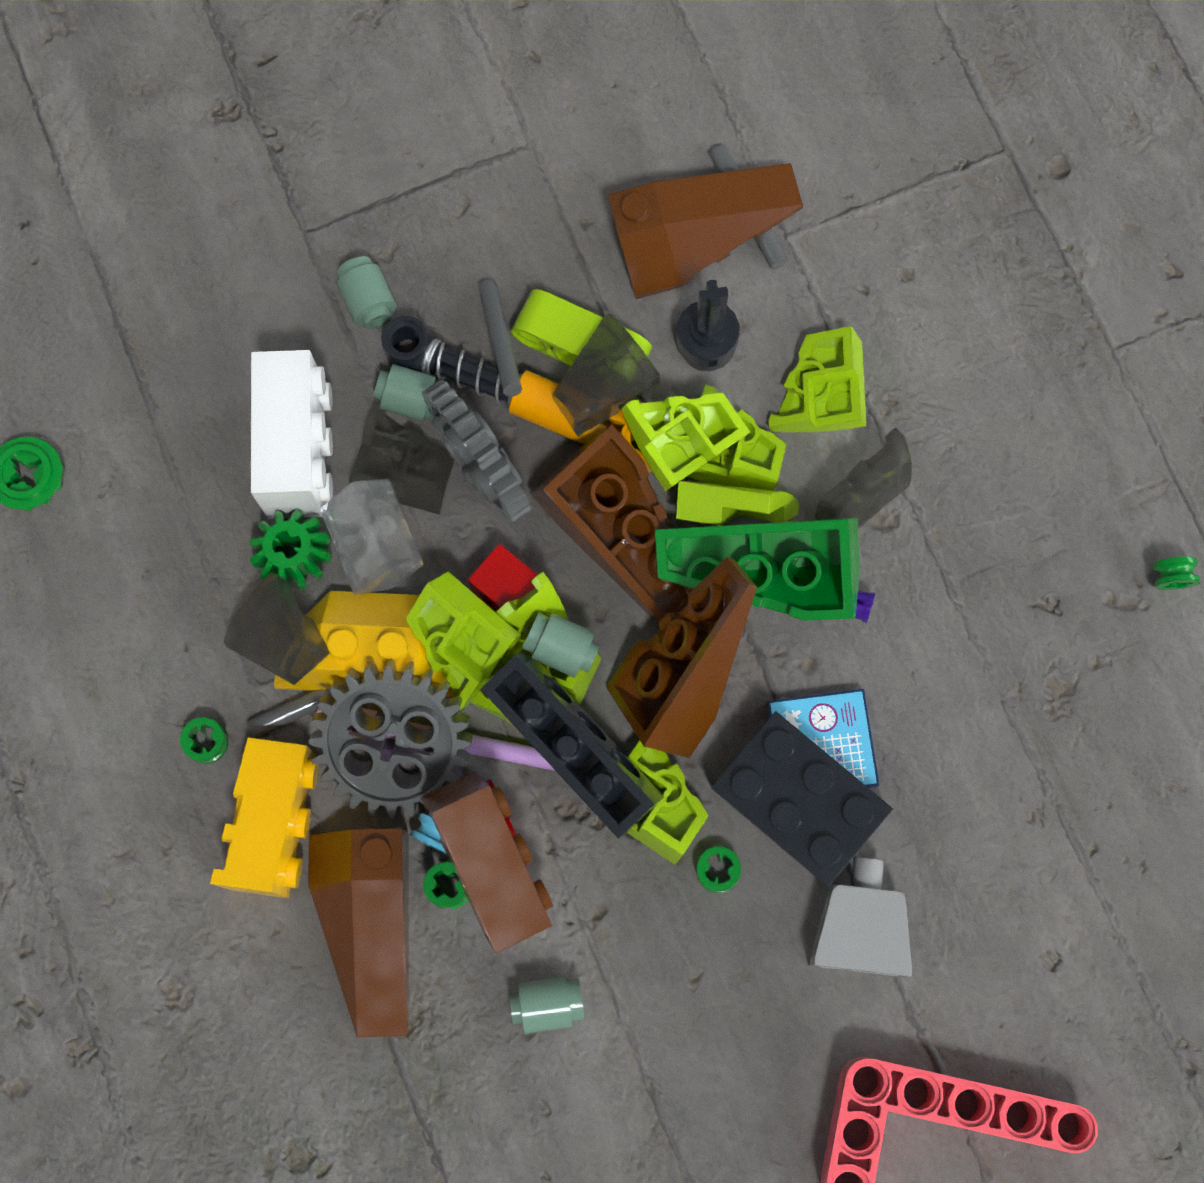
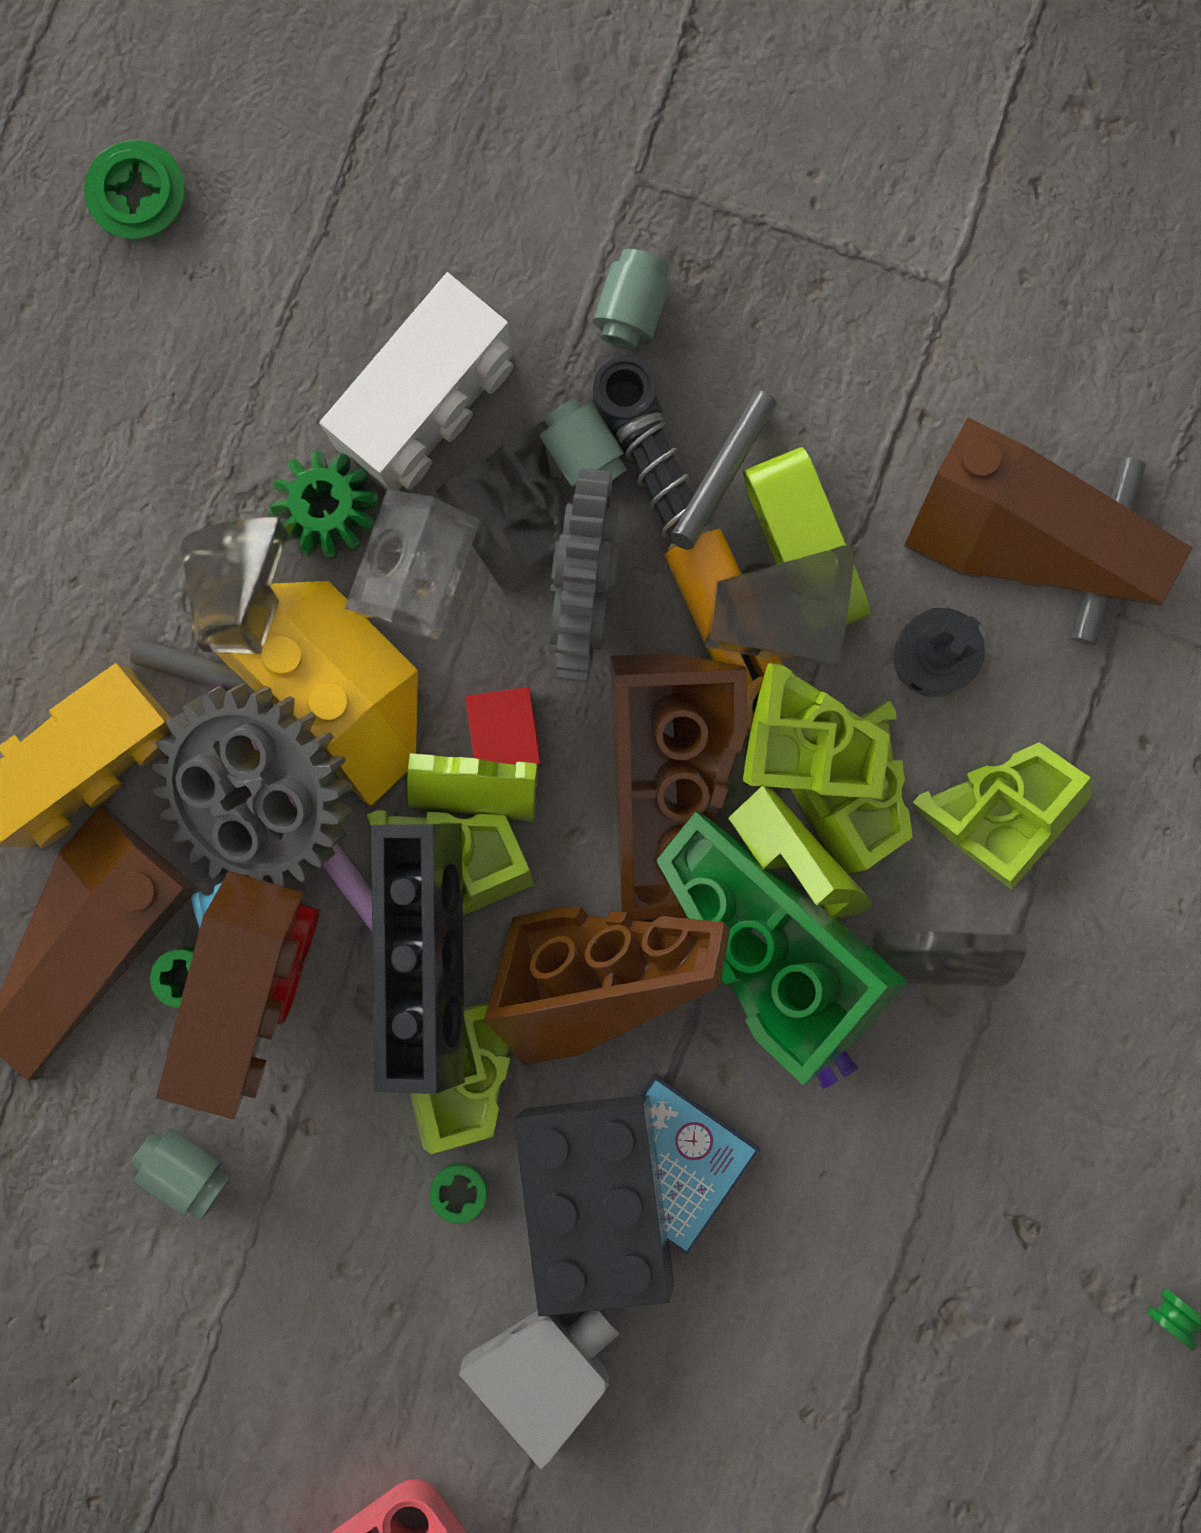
camera: 40 degrees right, 10 degrees up
green bush [180,717,229,764] -> none
lime slope [406,572,521,713] -> none
sand green brick [522,612,600,678] -> none

